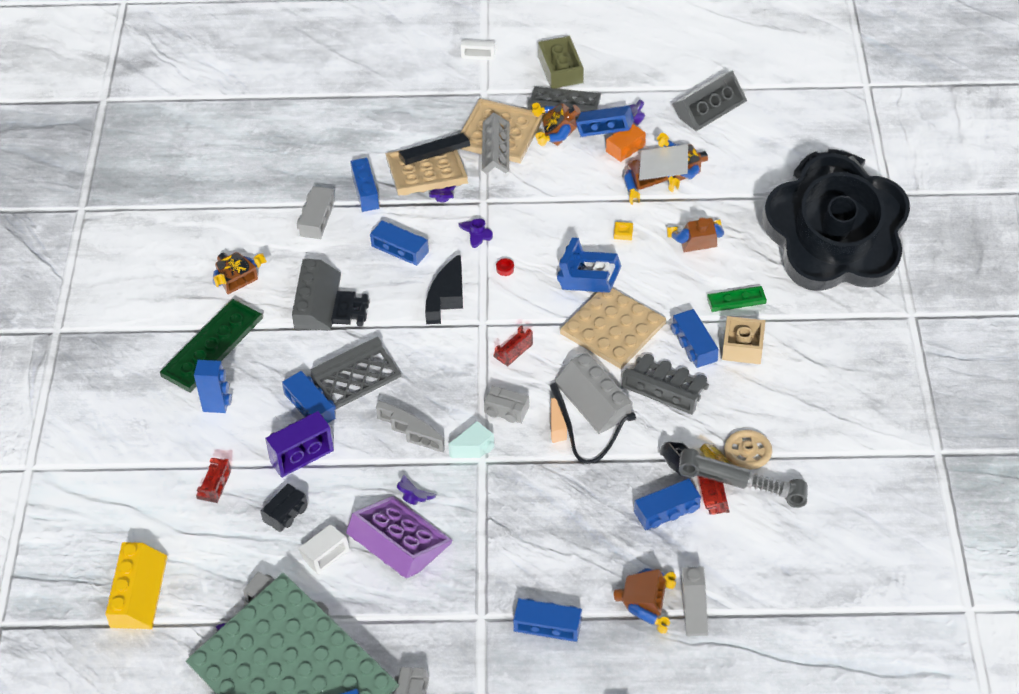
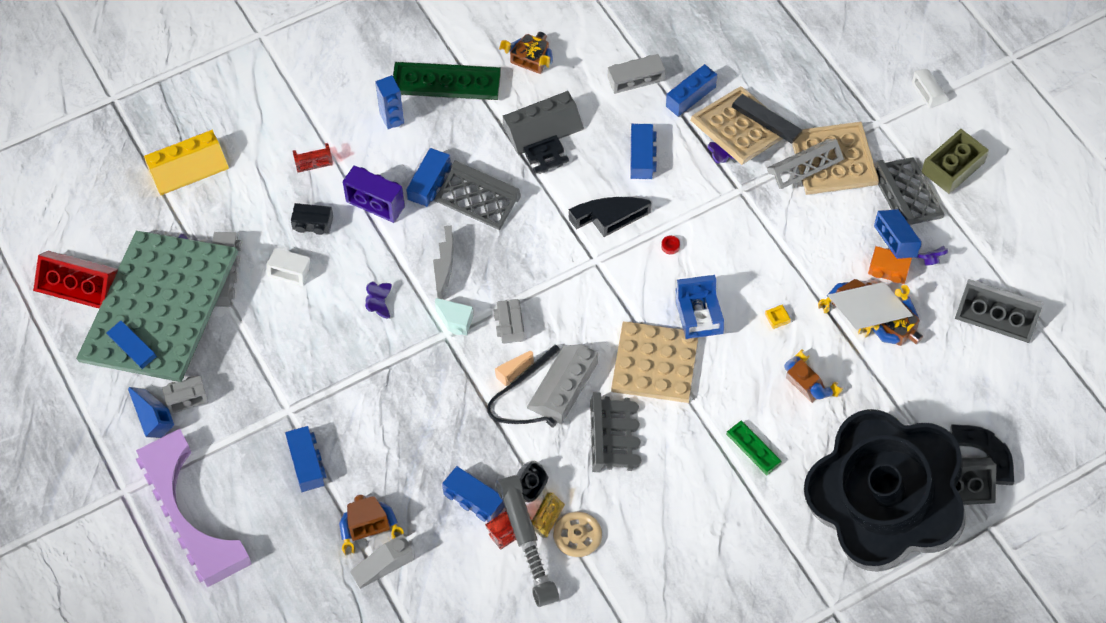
camera: 60 degrees right, 10 degrees up
medium lavender slope [346,496,452,579] -> none
dark purple animal [458,219,493,248] -> none
clear red hinge [493,325,533,367] -> none
torso [532,103,581,146] -> none
blue brick [671,309,719,368] -> none
tan brick [722,316,766,364] -> none

